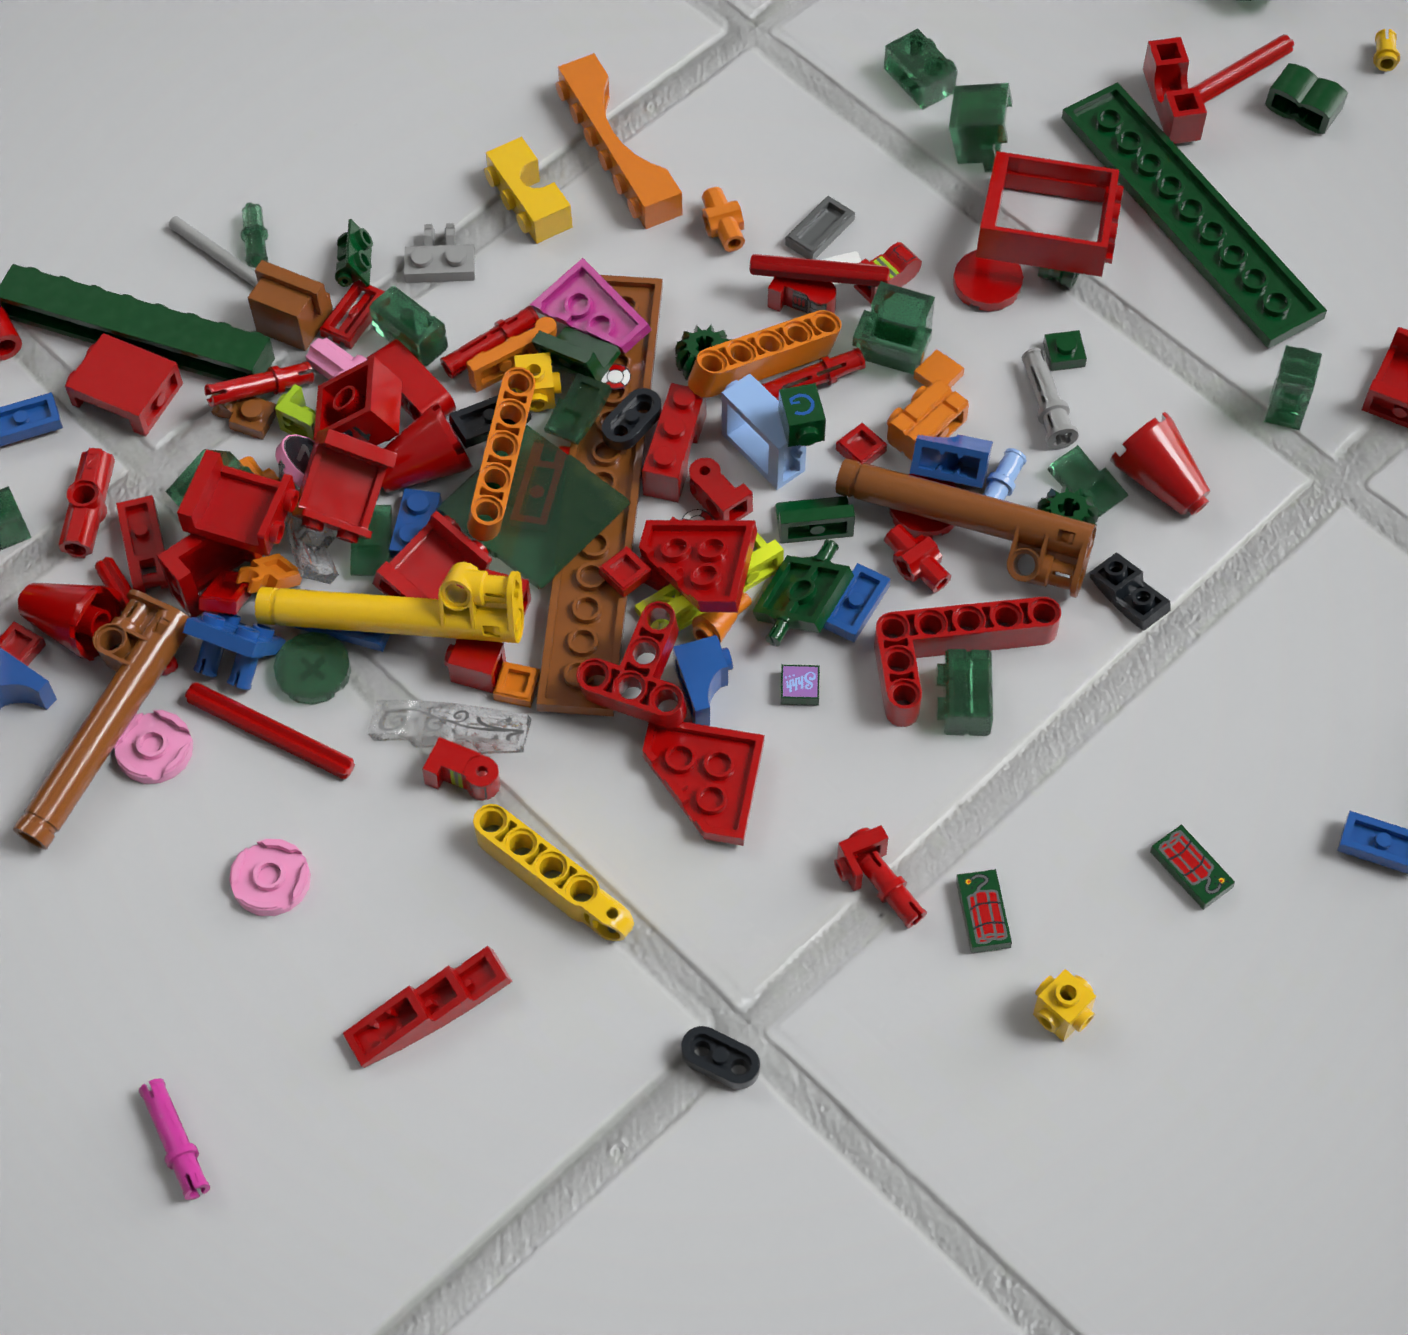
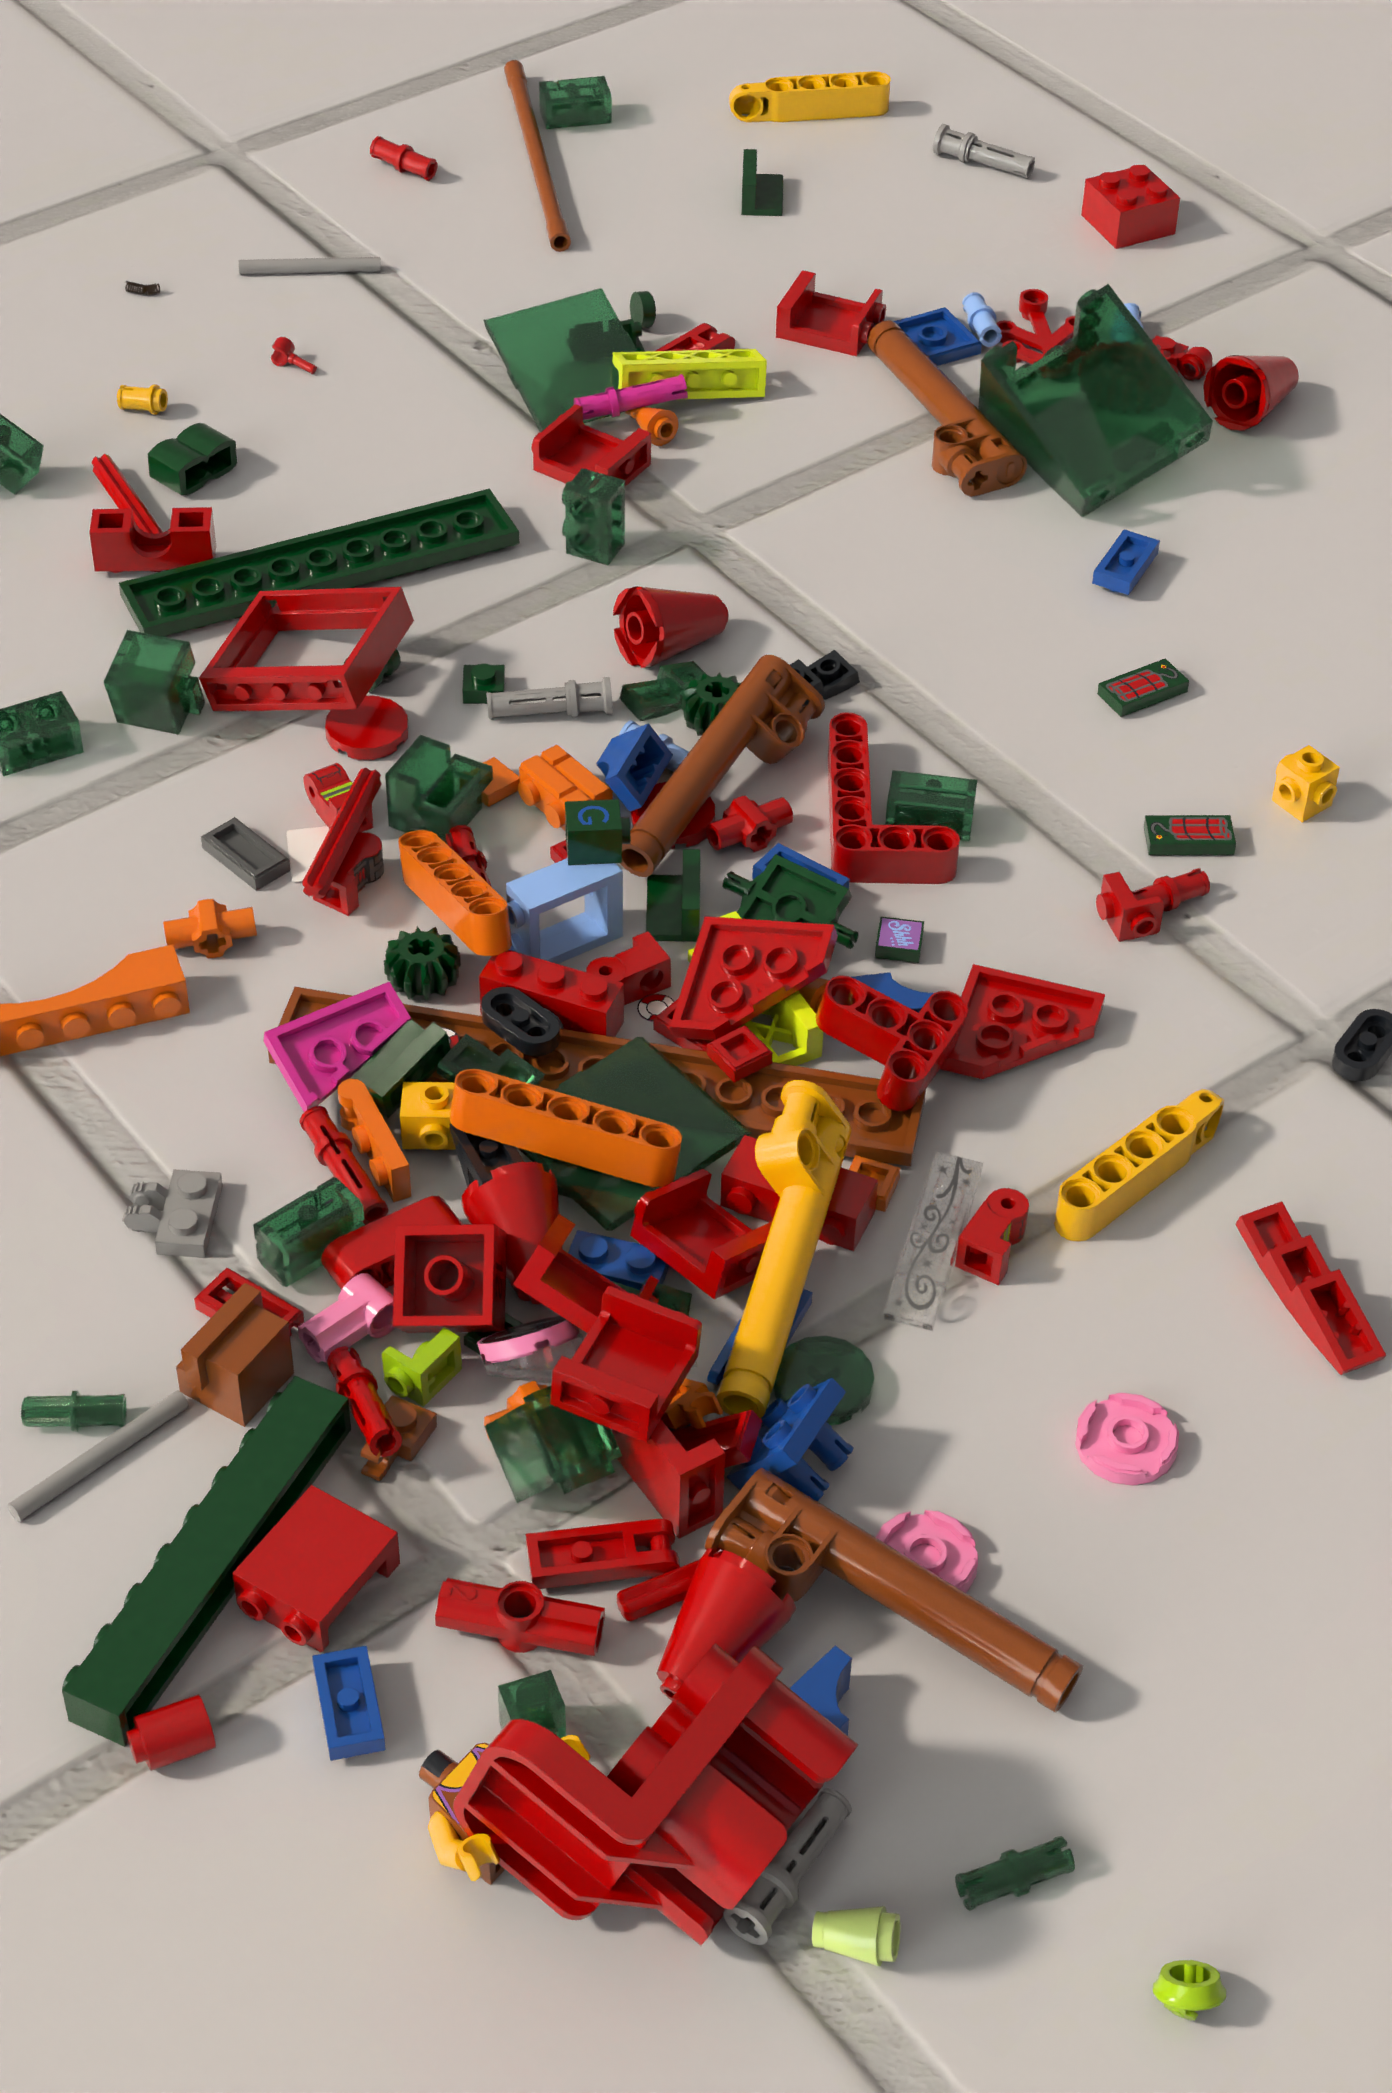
camera: 85 degrees left, 15 degrees down
red axle [185,682,355,779] -> none
dark green hinge [335,219,373,287] -> none
yellow arch [484,136,573,244] -> none

